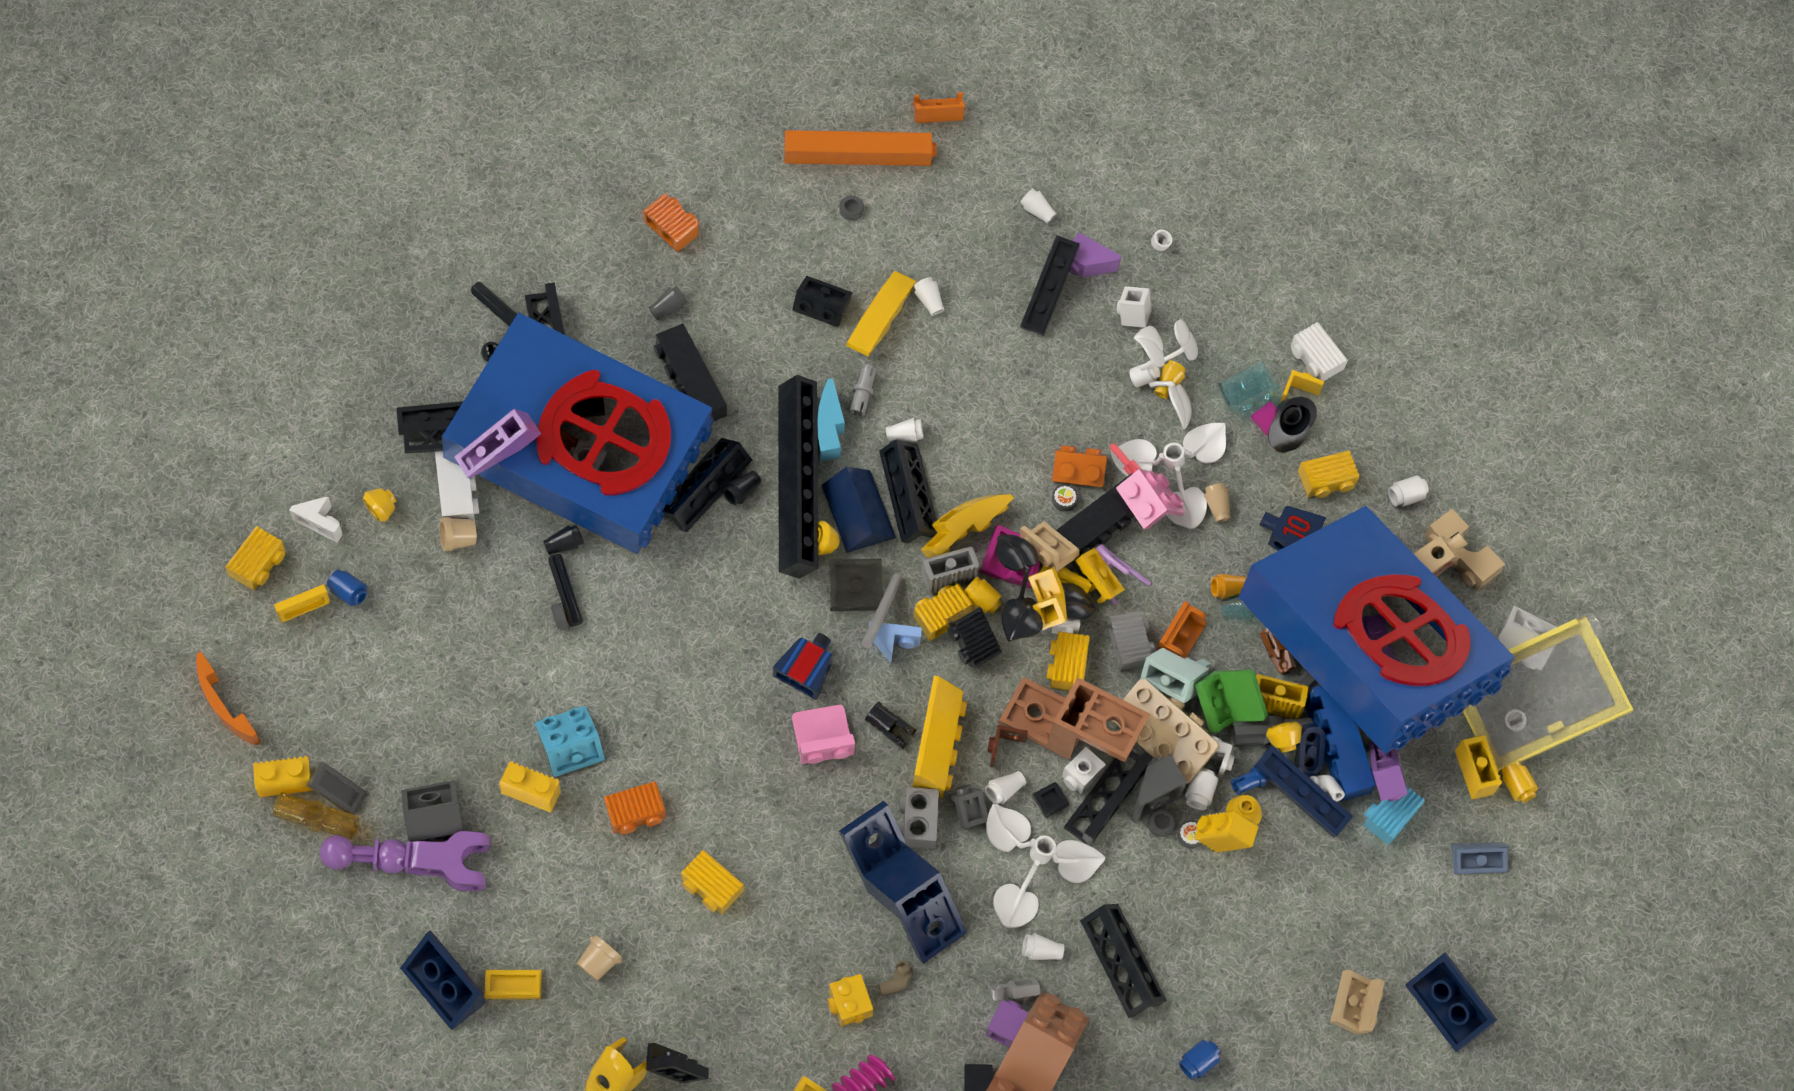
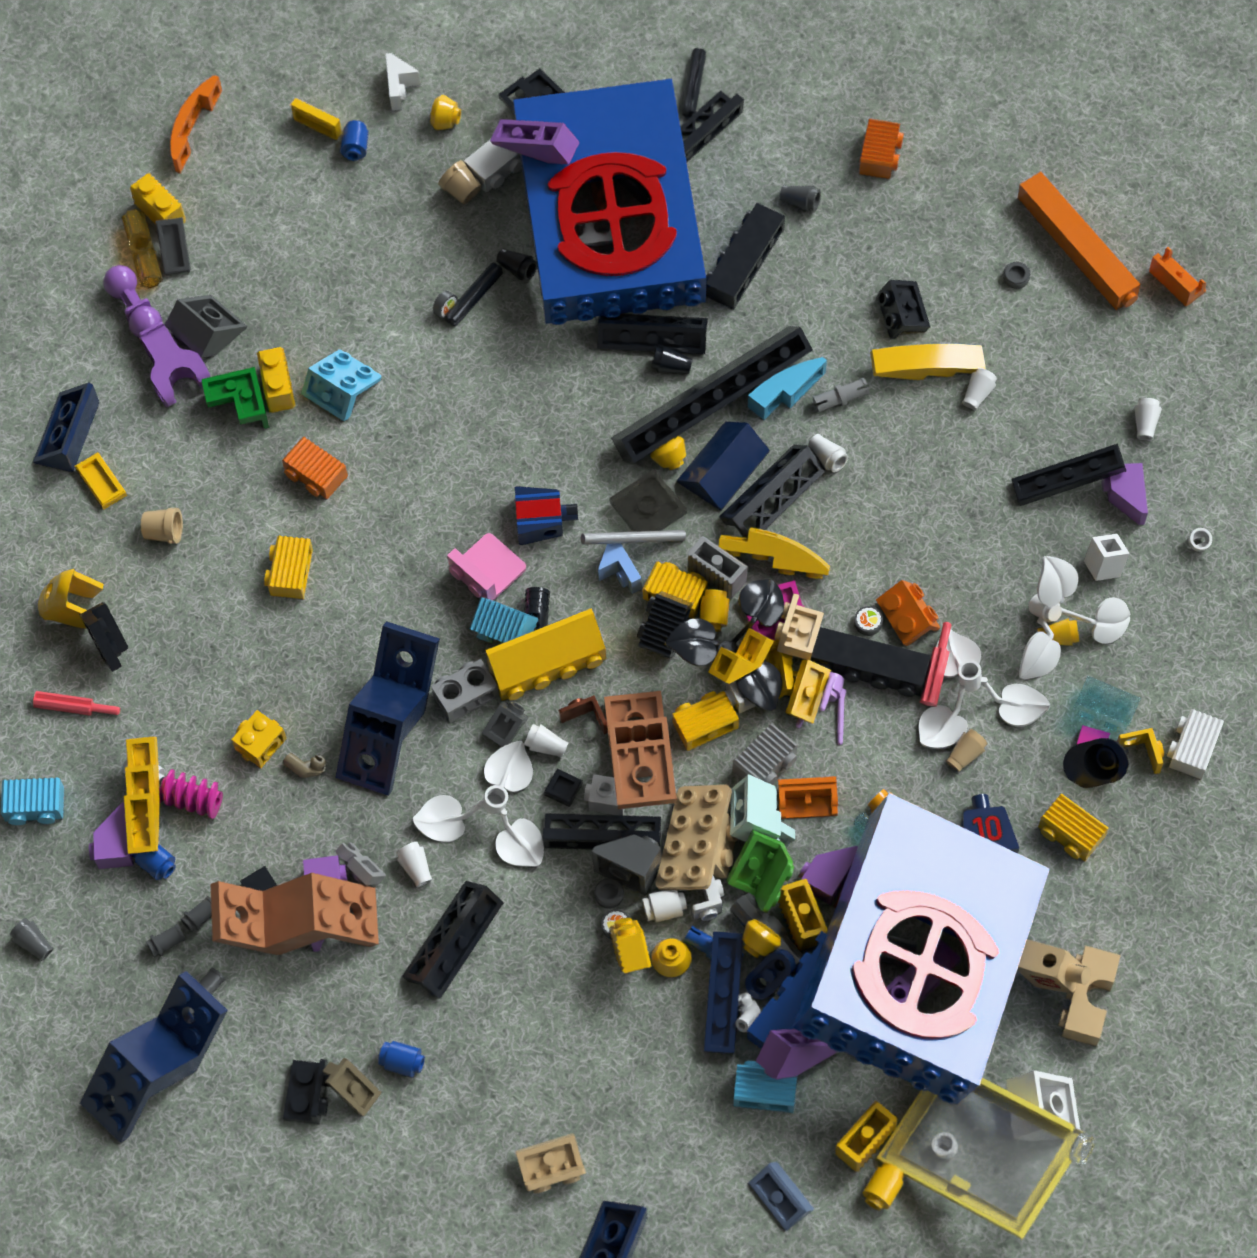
camera: 65 degrees right, 0 degrees up
yellow brick [225,526,285,591] -> none
bright pink bracket [1116,469,1186,530] -> none
white brick [1388,475,1429,507] -> none
none -> green panel [201,367,270,429]
none -> medium azure brick [469,597,538,644]
none -> medium lavender slope [799,846,858,905]

